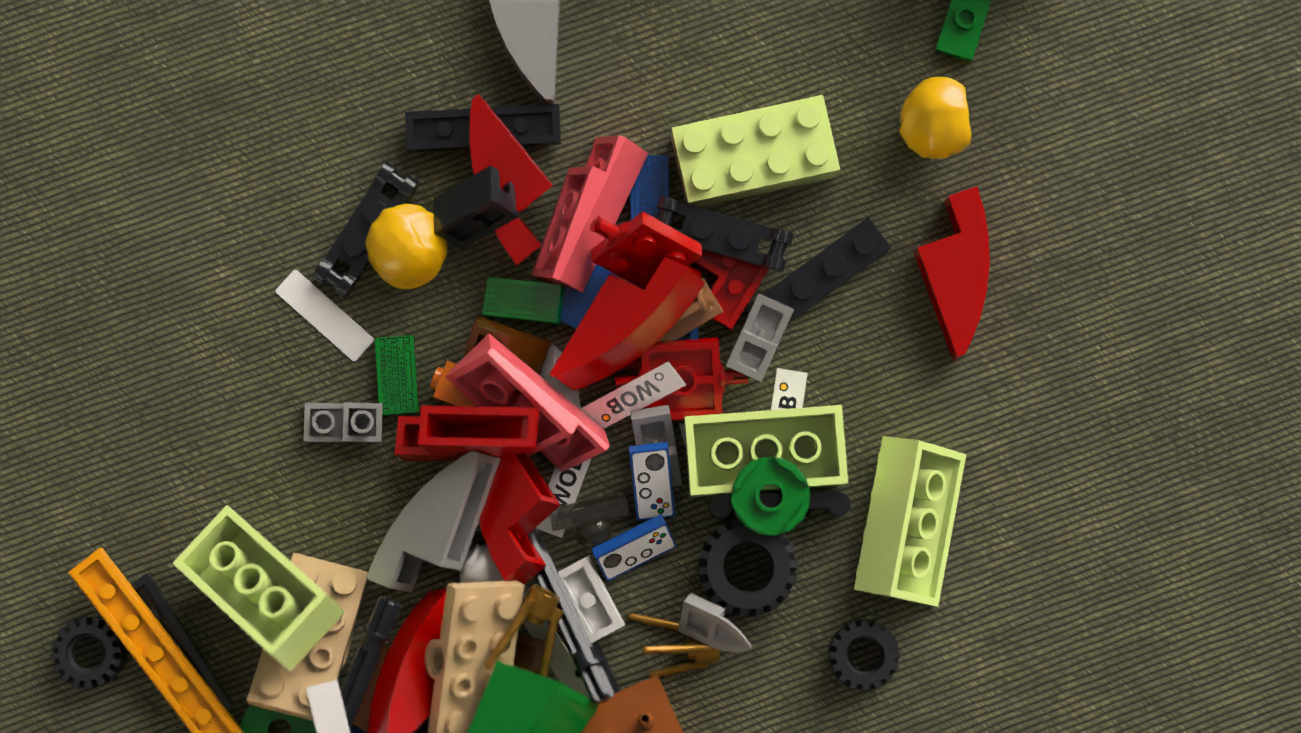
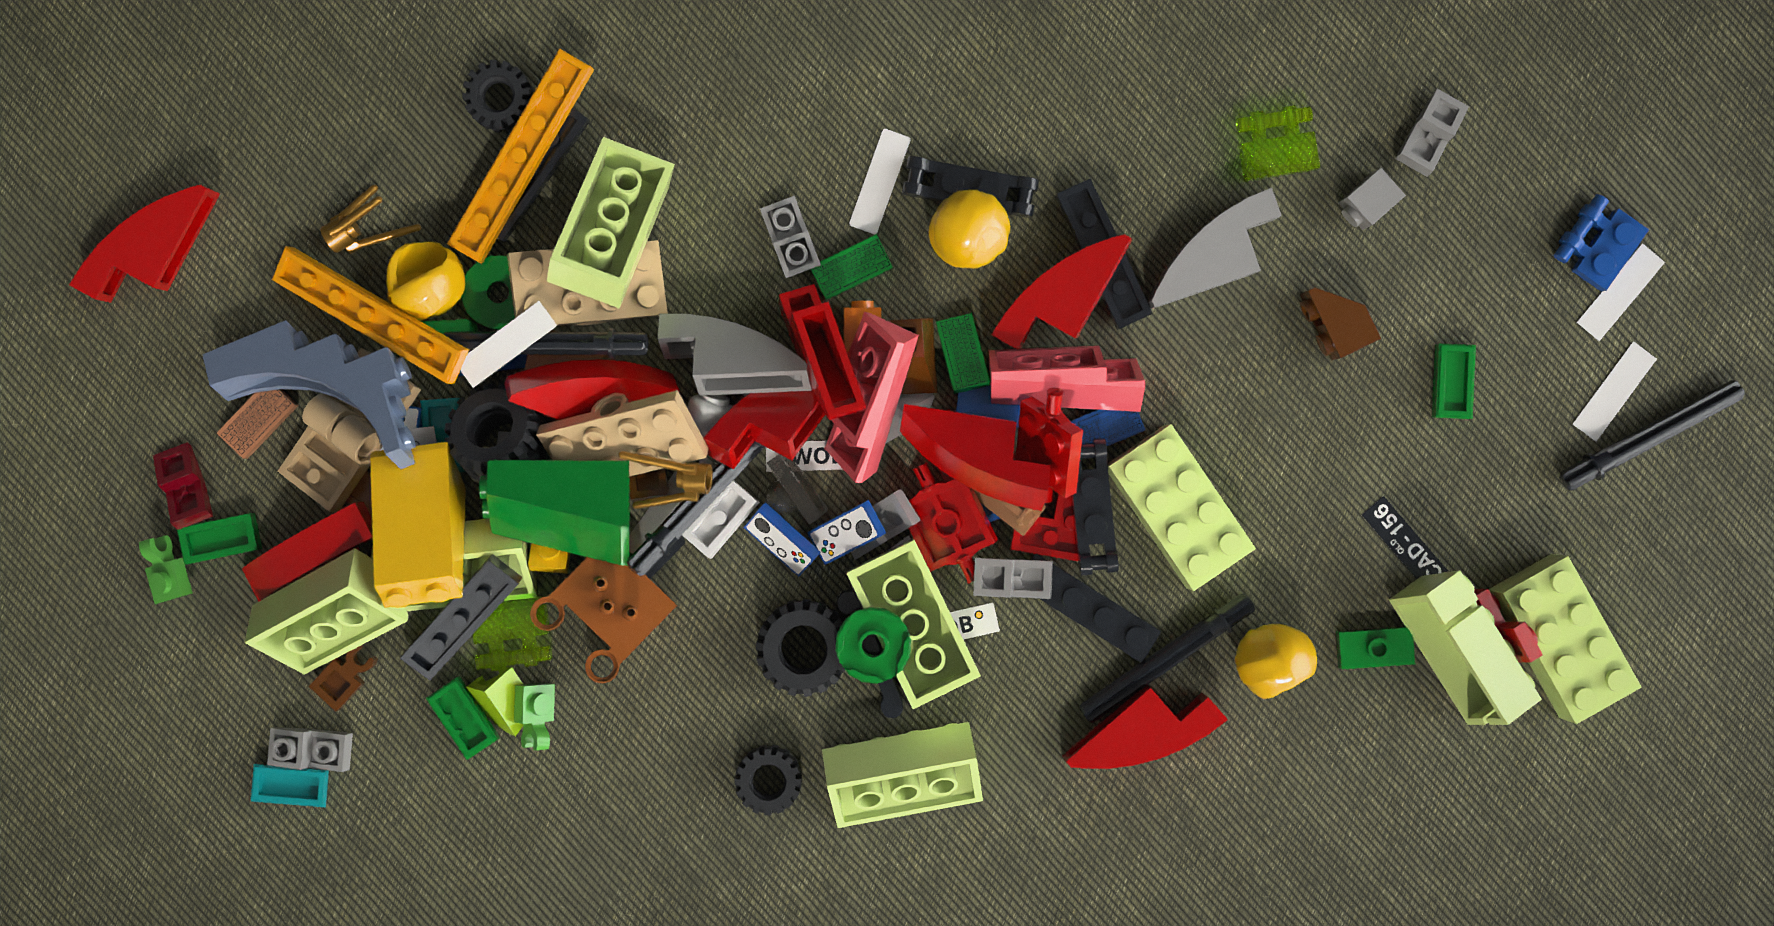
camera: 70 degrees right, 5 degrees up
black hinge [434,165,519,249] -> none
white sticker [580,362,686,429] -> none
pearl gold plant [628,613,720,678] -> none
light grey plate [678,593,752,652] -> none
none -> black axle [1079,593,1255,723]

